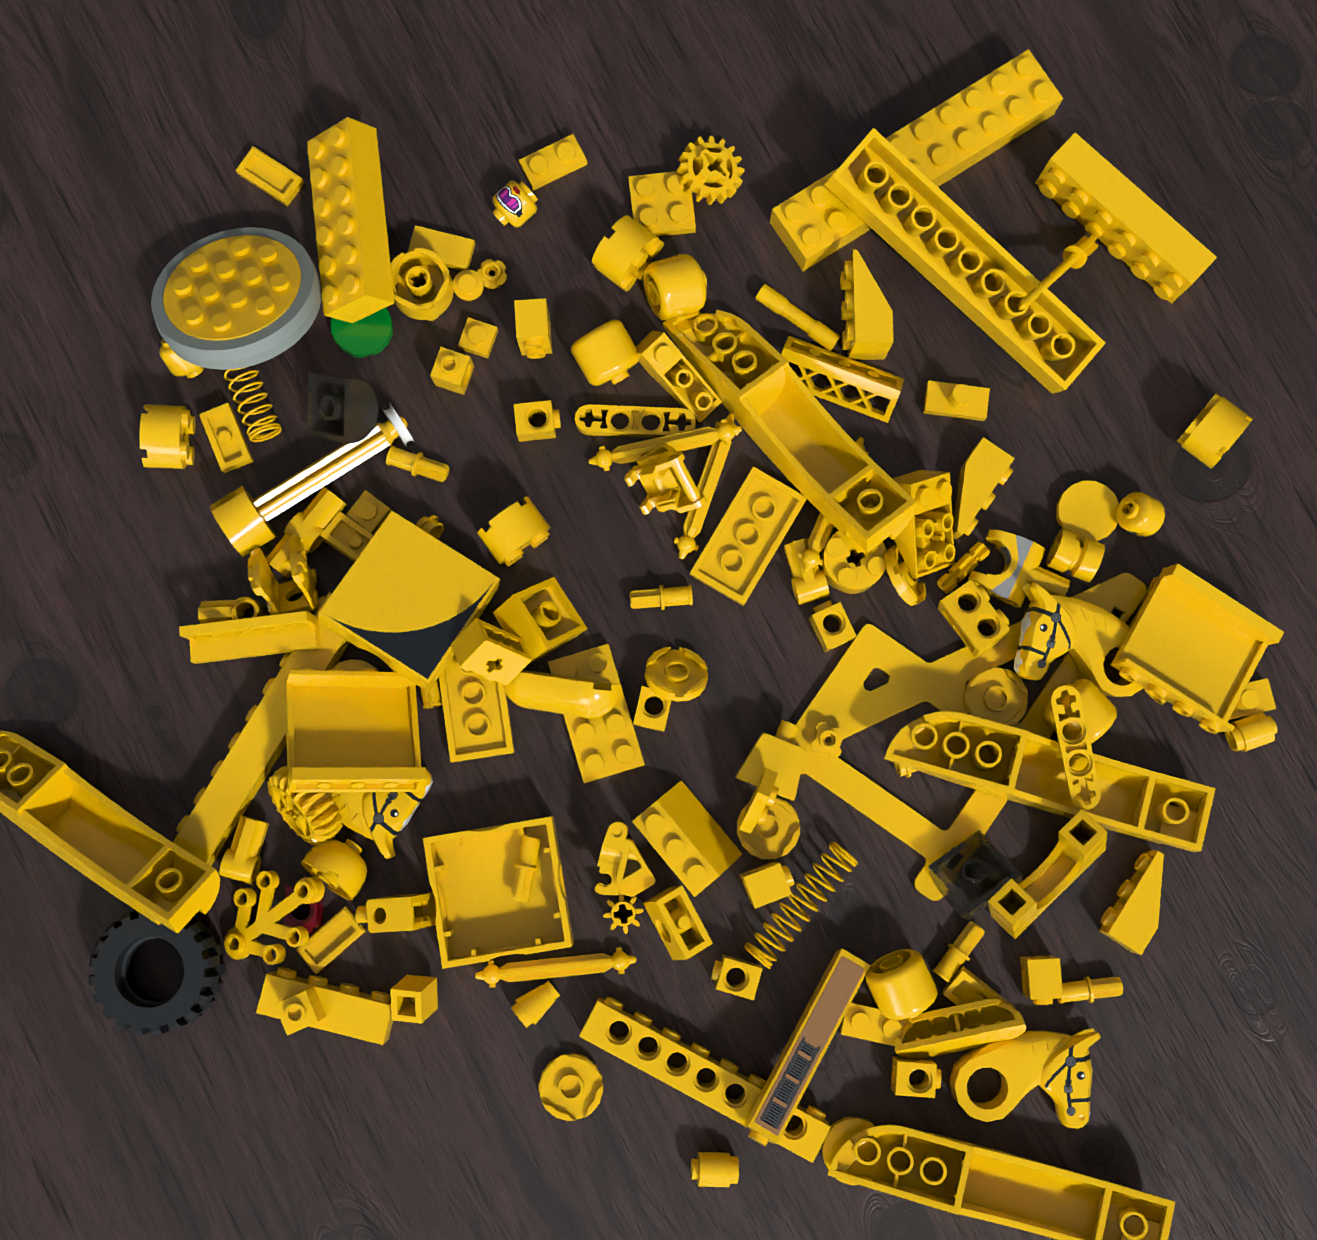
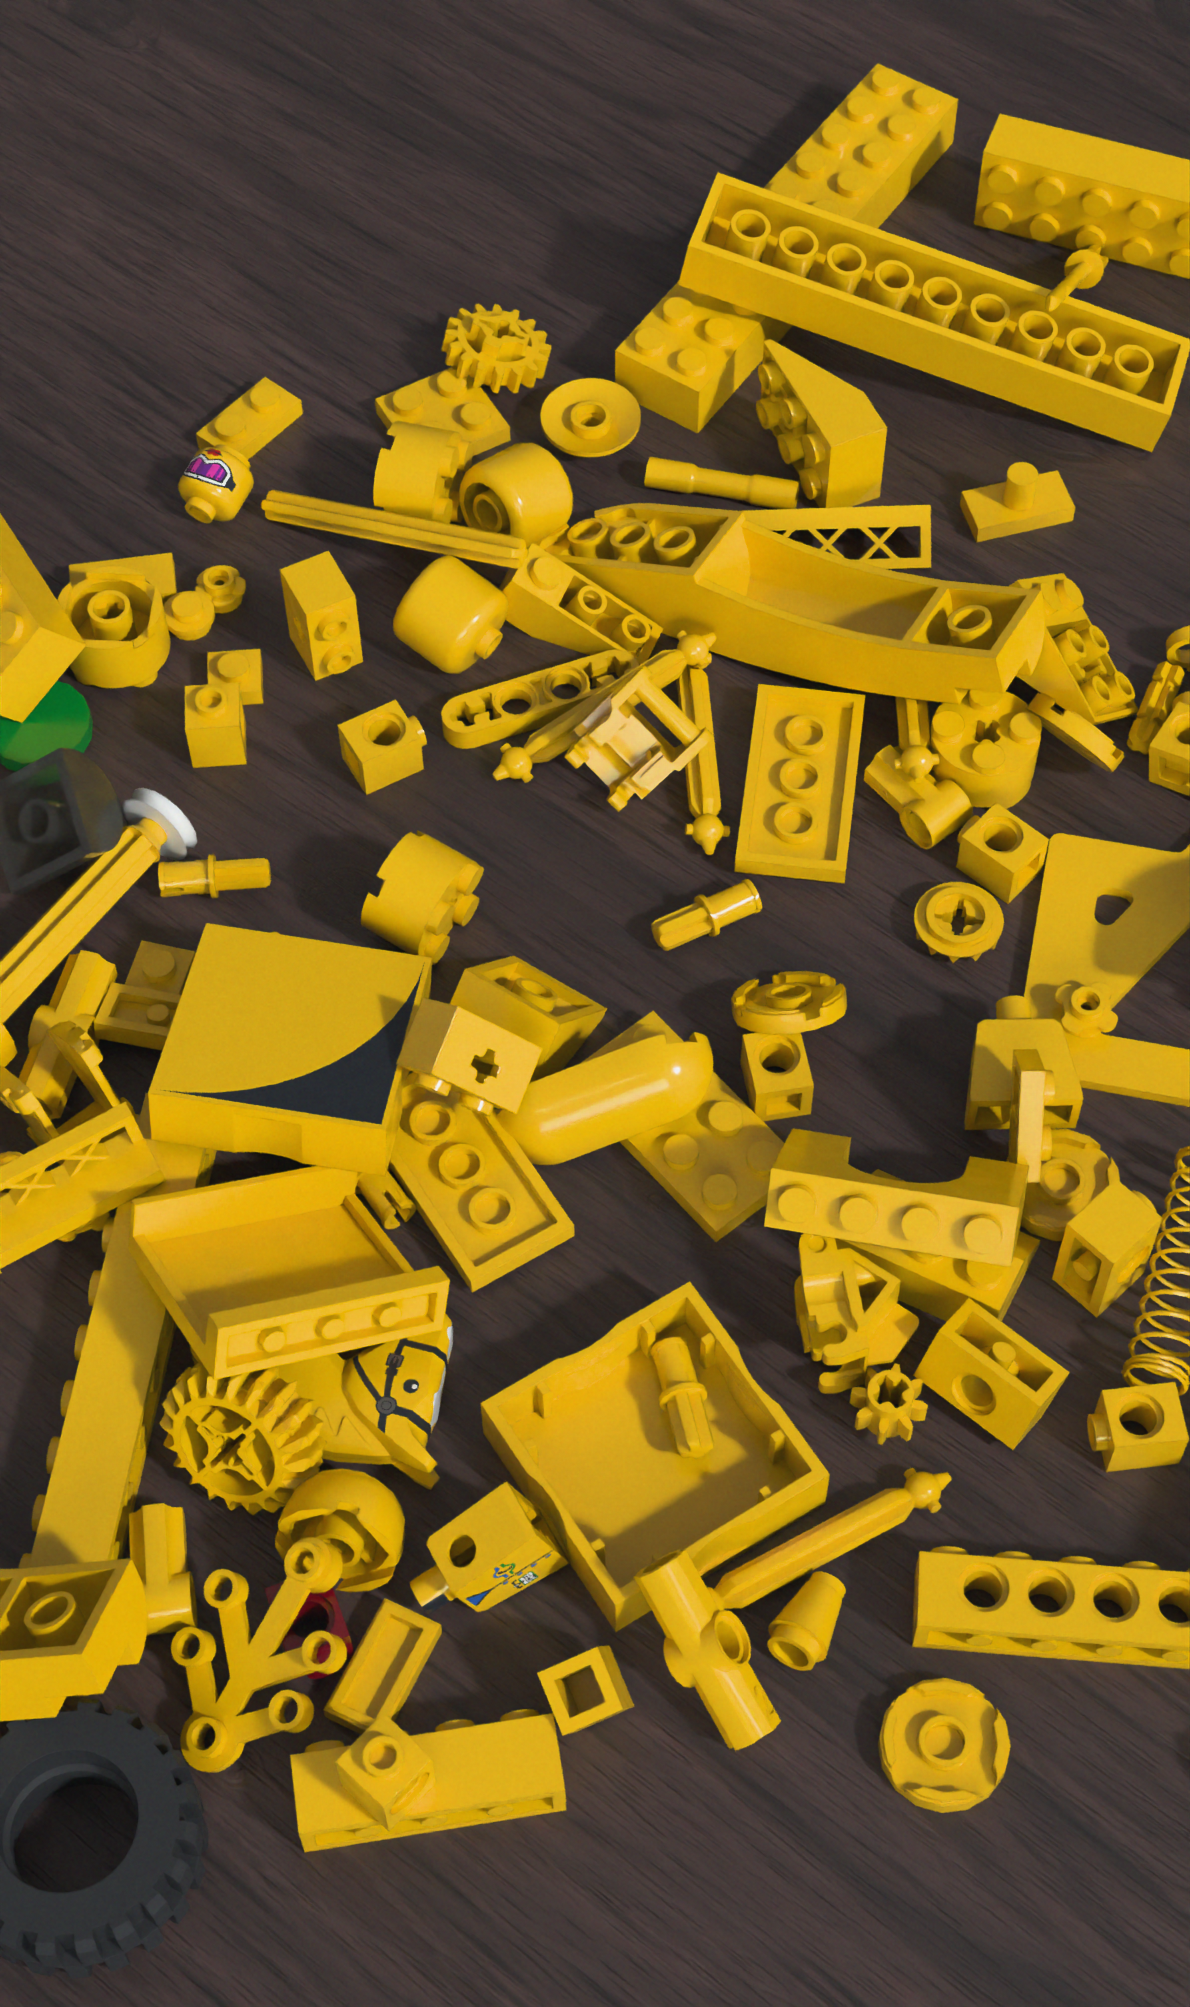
camera: 20 degrees left, 25 degrees down
yellow slope [953,437,1015,540] -> none
none -> yellow axle [261,490,529,569]
none -> yellow dish [540,378,641,457]
none -> yellow piece [634,1549,781,1751]
none -> yellow arch [764,1128,1030,1267]
none -> yellow gear [913,882,1004,963]

